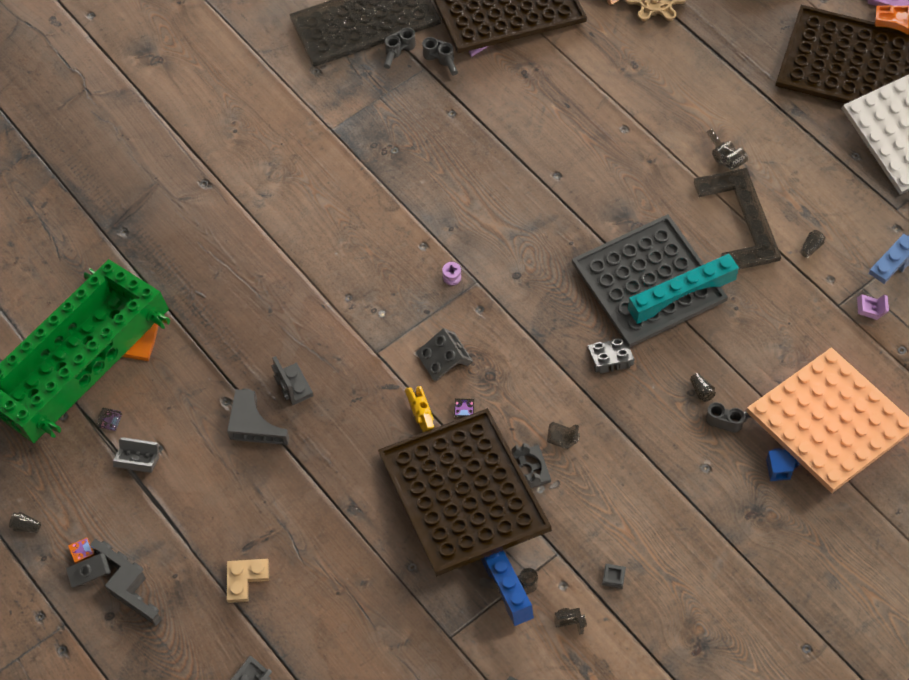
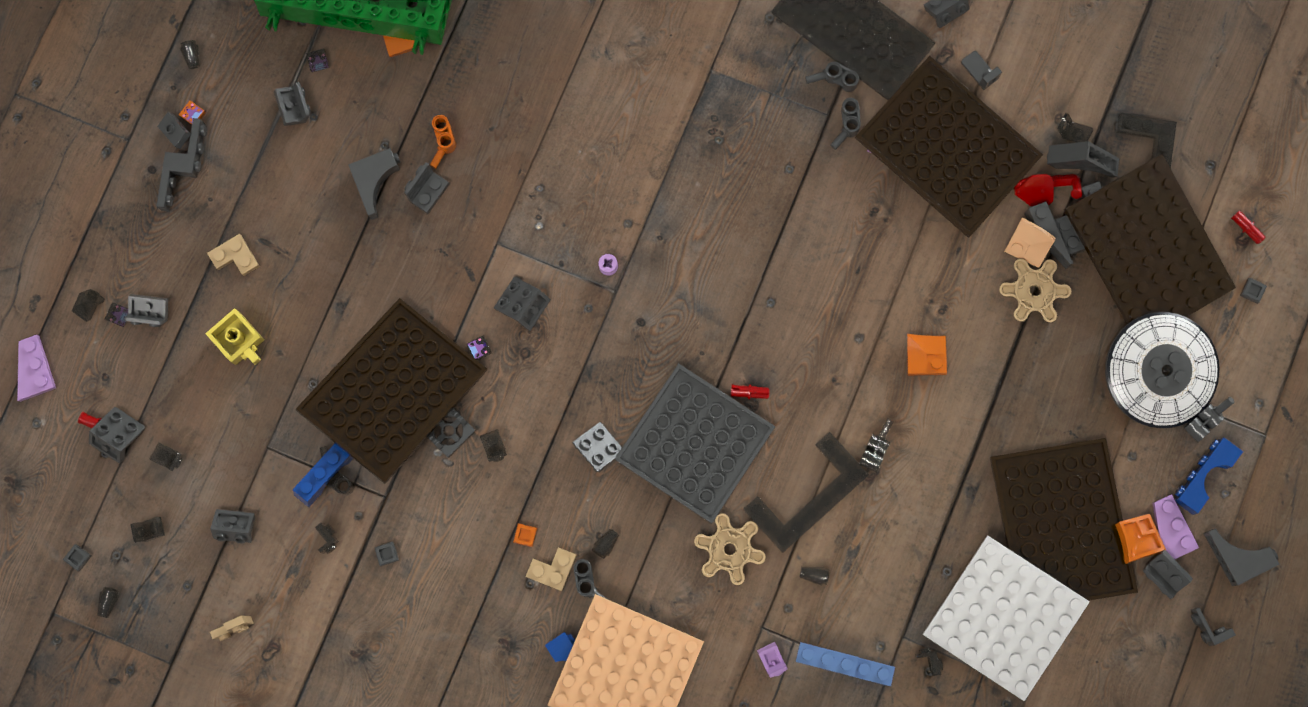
camera: 65 degrees right, 20 degrees up
yellow hinge [405,386,434,432] -> none
teal arch [628,254,739,324] -> none
none -> light yellow hinge [205,308,264,365]
none -> orange beam [430,115,456,169]
none -> orange tile [513,523,537,547]
none -> tan plate [526,547,577,591]
none -> tan plate [694,513,766,585]
none -> red axle [731,384,770,400]
none -> orange plate [907,334,947,376]

